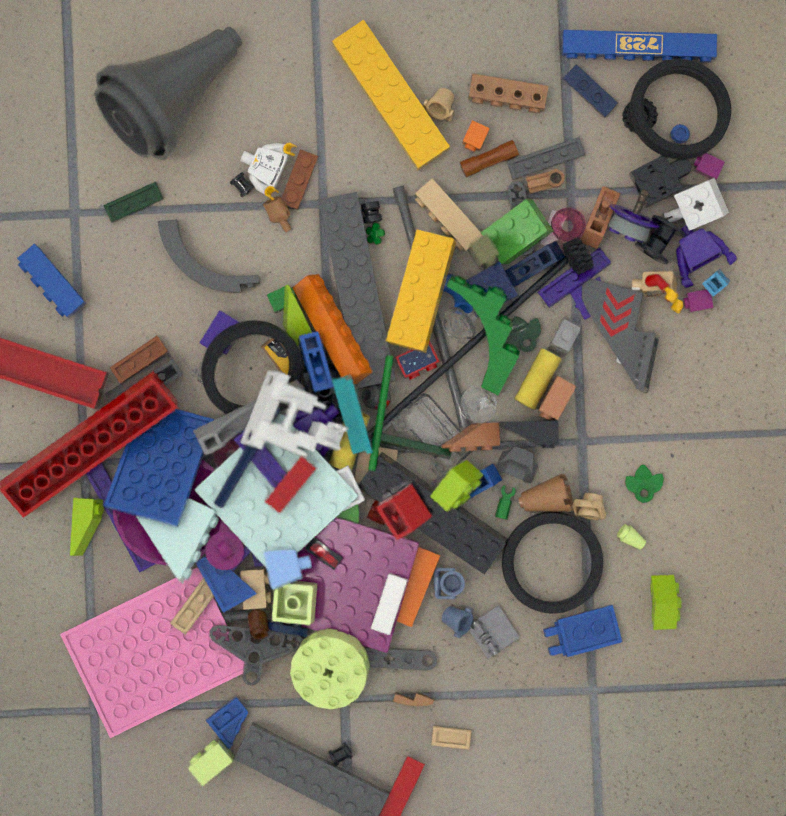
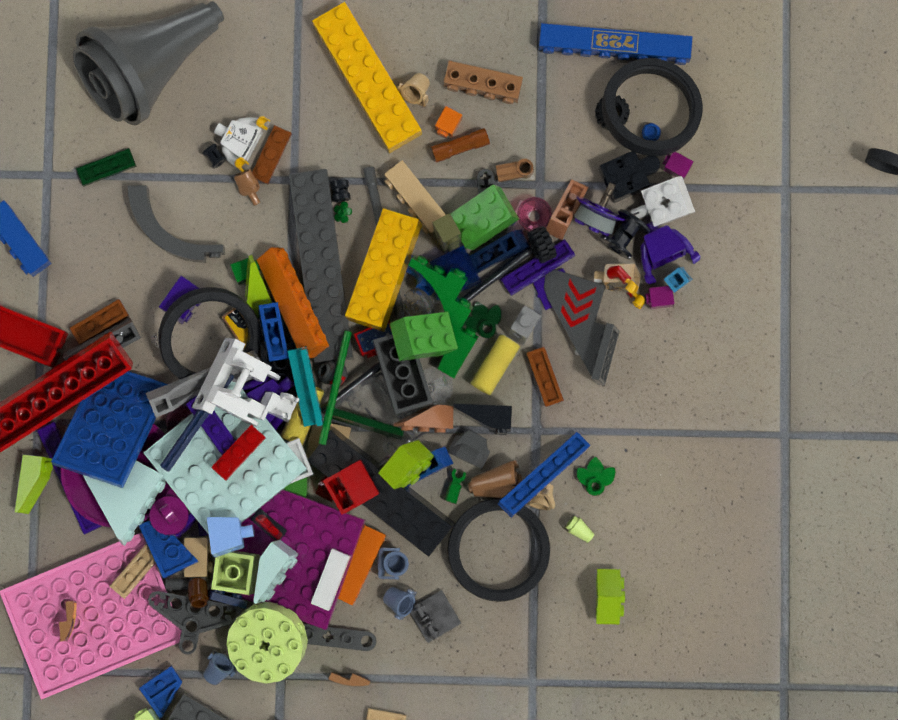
camera: 10 degrees right, 5 degrees down
dark grey tile [507,137,585,180] -> none
nougat piece [537,376,576,421] -> none
blue tile [543,605,623,657] -> none
dark blue plate [563,64,618,118] -> none
none -> medium nougat slope [59,601,77,641]
none -> sand blue piece [203,650,237,685]
none -> light aqua slope [253,540,299,604]
none -> dark grey brick [373,335,433,417]
none -> bright green brick [390,312,458,361]
none -> blue plate [498,432,590,518]
none -> dark orange plate [526,347,564,407]

